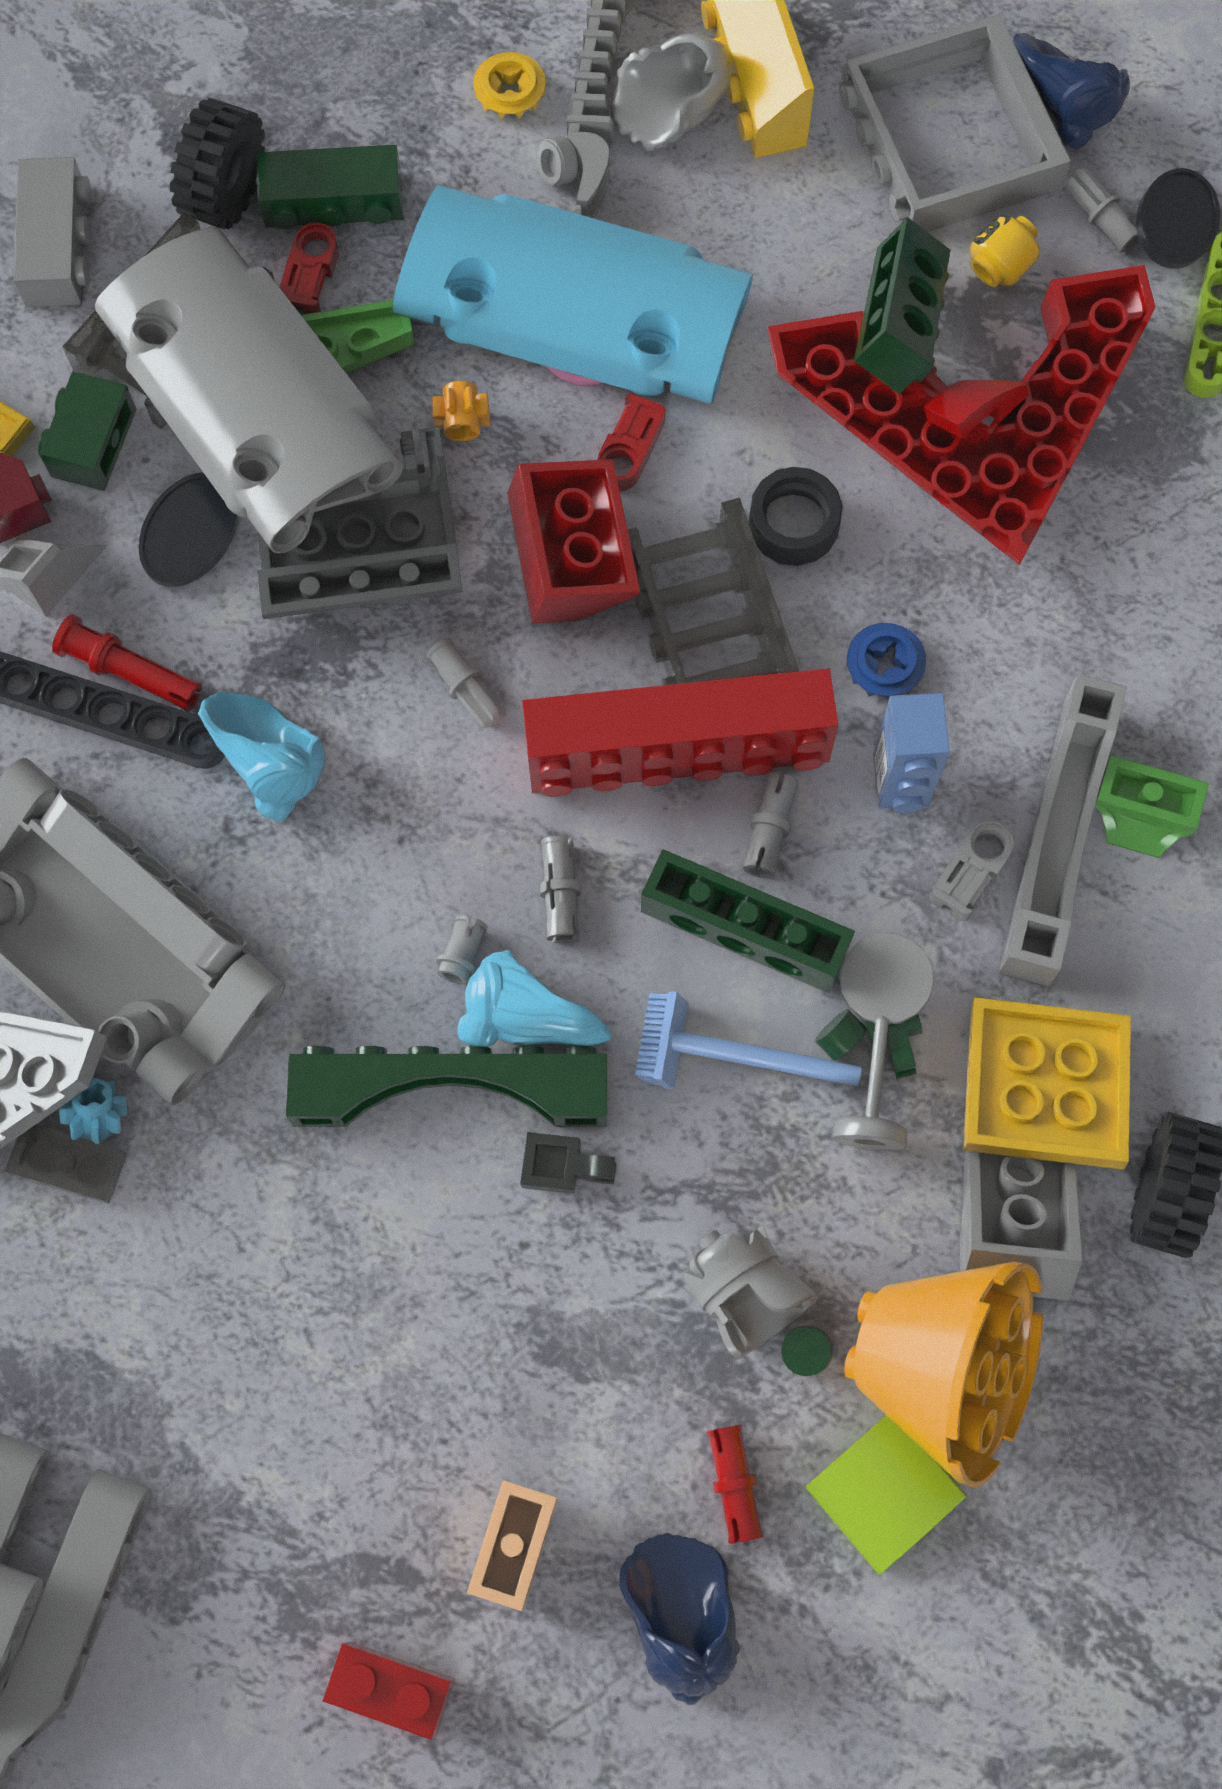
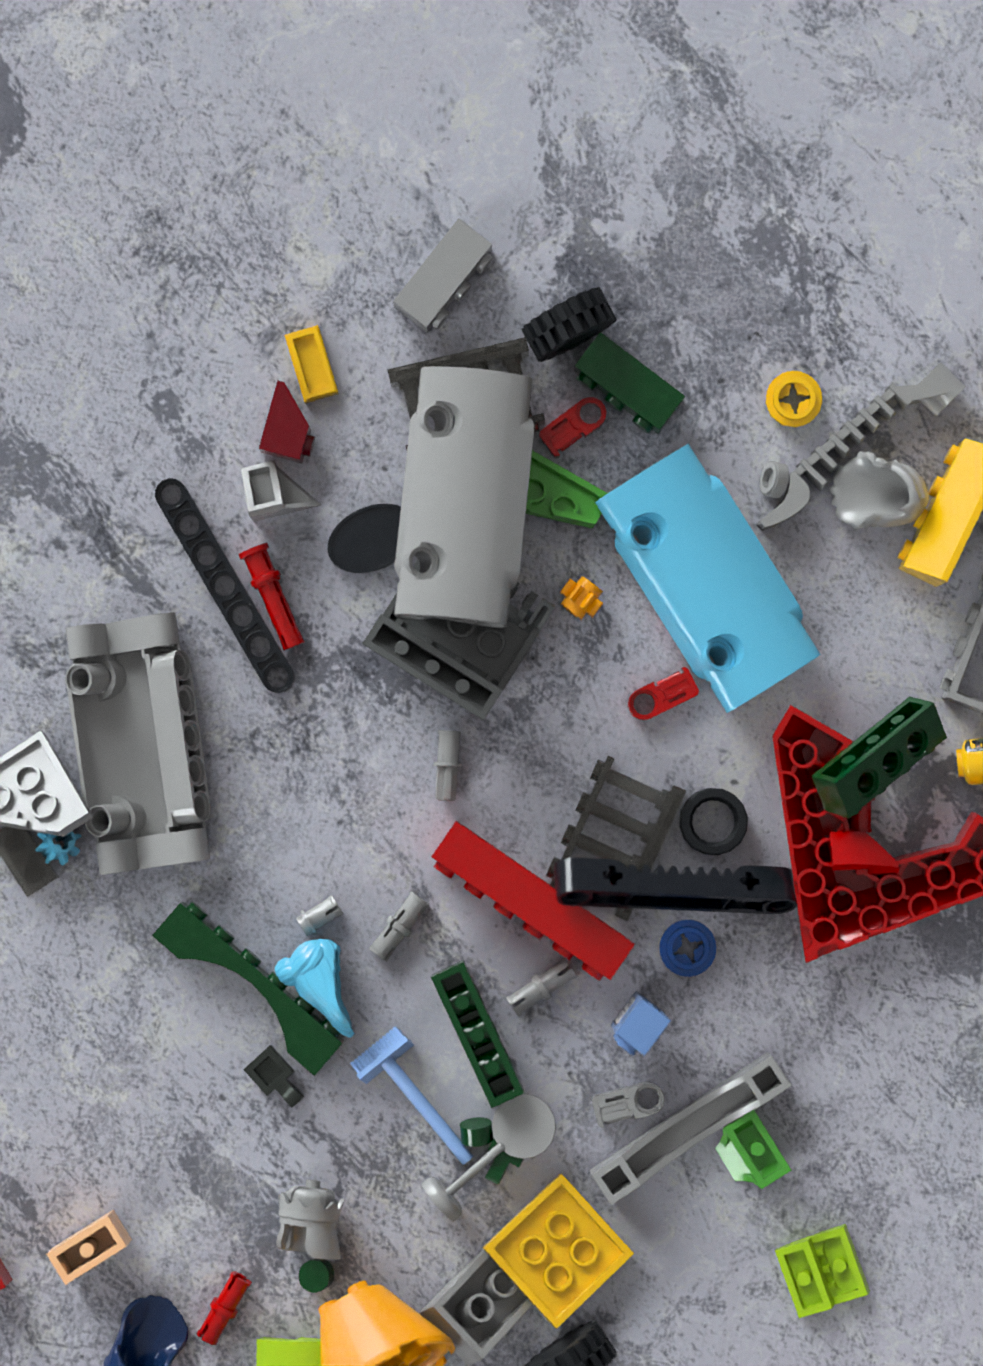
camera: 40 degrees right, 15 degrees up
dark green brick [38,371,137,491] -> none
medium azure hair [198,691,325,822] -> none
red slope [507,459,640,624] -> none
none -> black gear [554,857,797,914]

